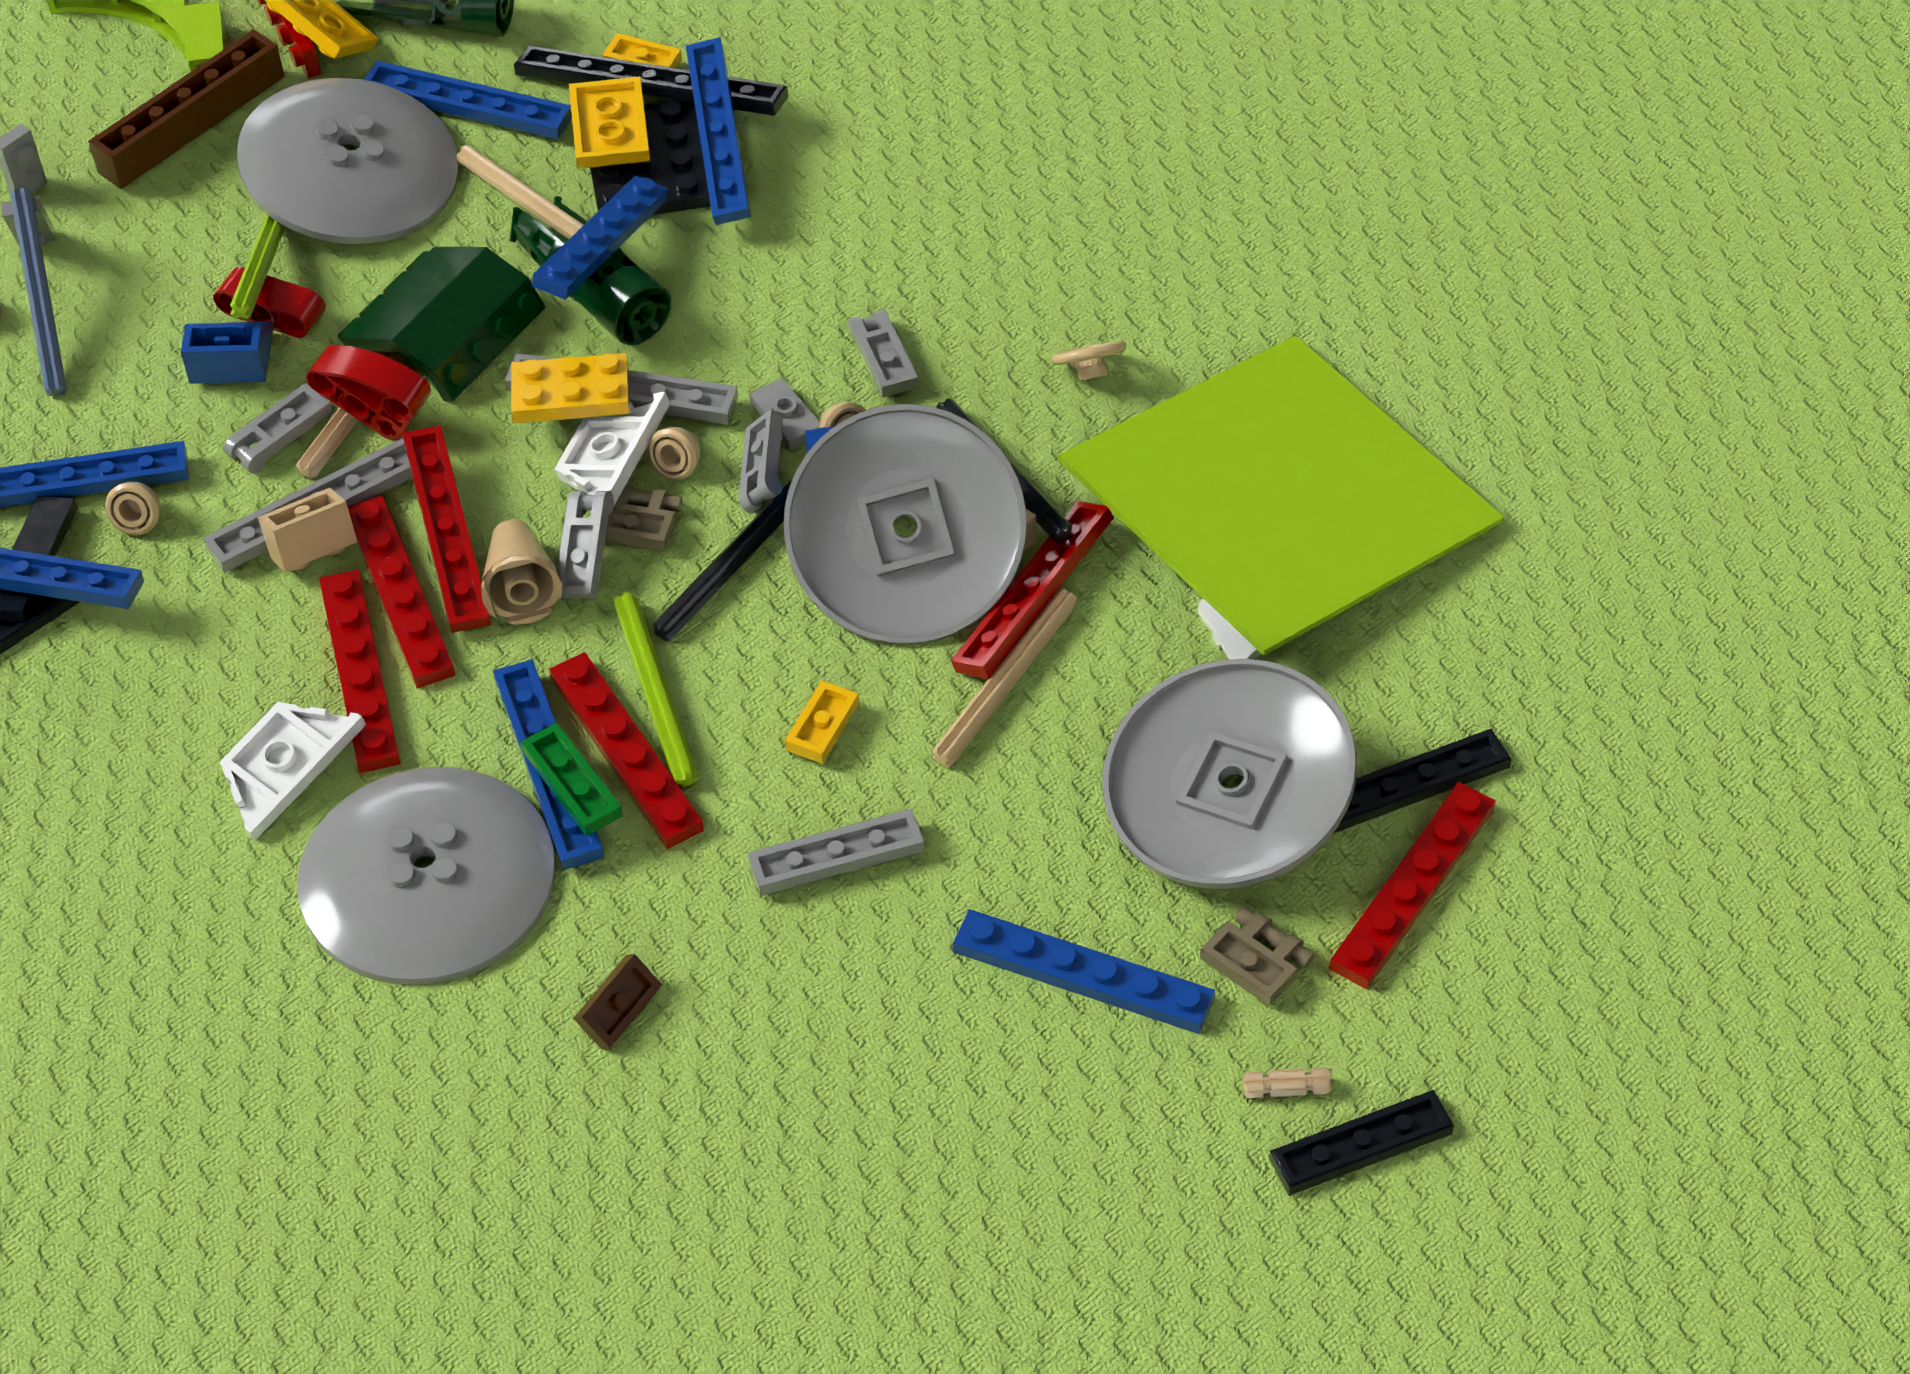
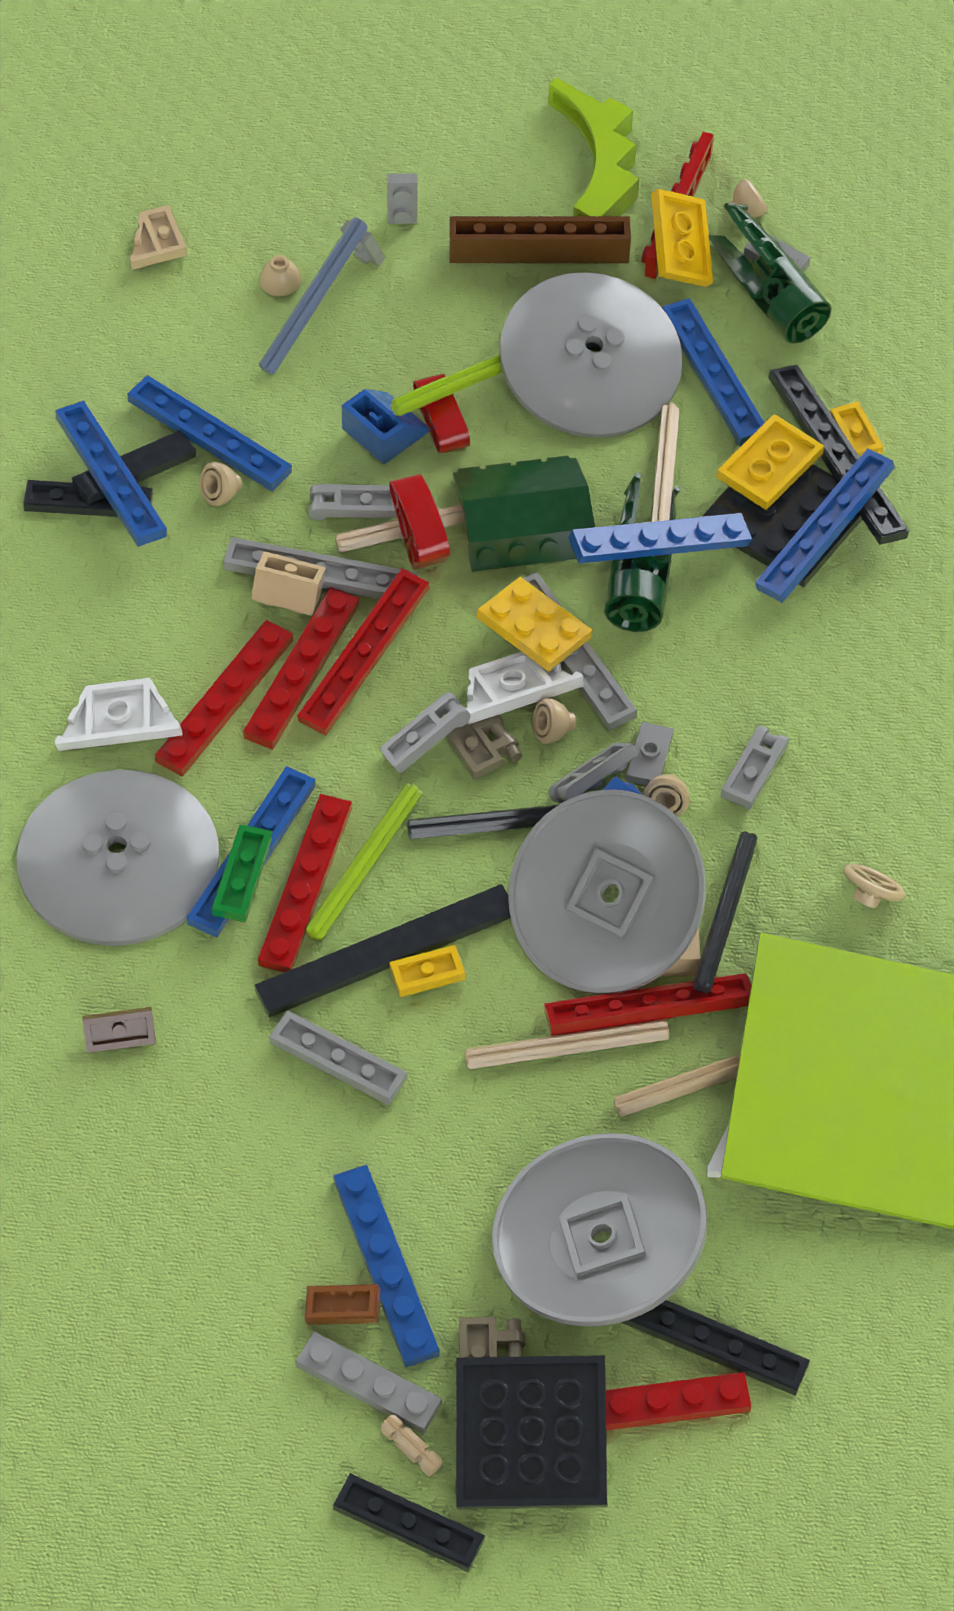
camera: 45 degrees right, 5 degrees up
tan cone [481,519,562,625] -> none
none -> black tile [254,884,517,1018]
none -> light grey plate [296,1332,442,1434]
none -> dark orange plate [305,1284,381,1325]
none -> black plate [456,1355,608,1509]
none -> tan axle [614,1054,740,1117]

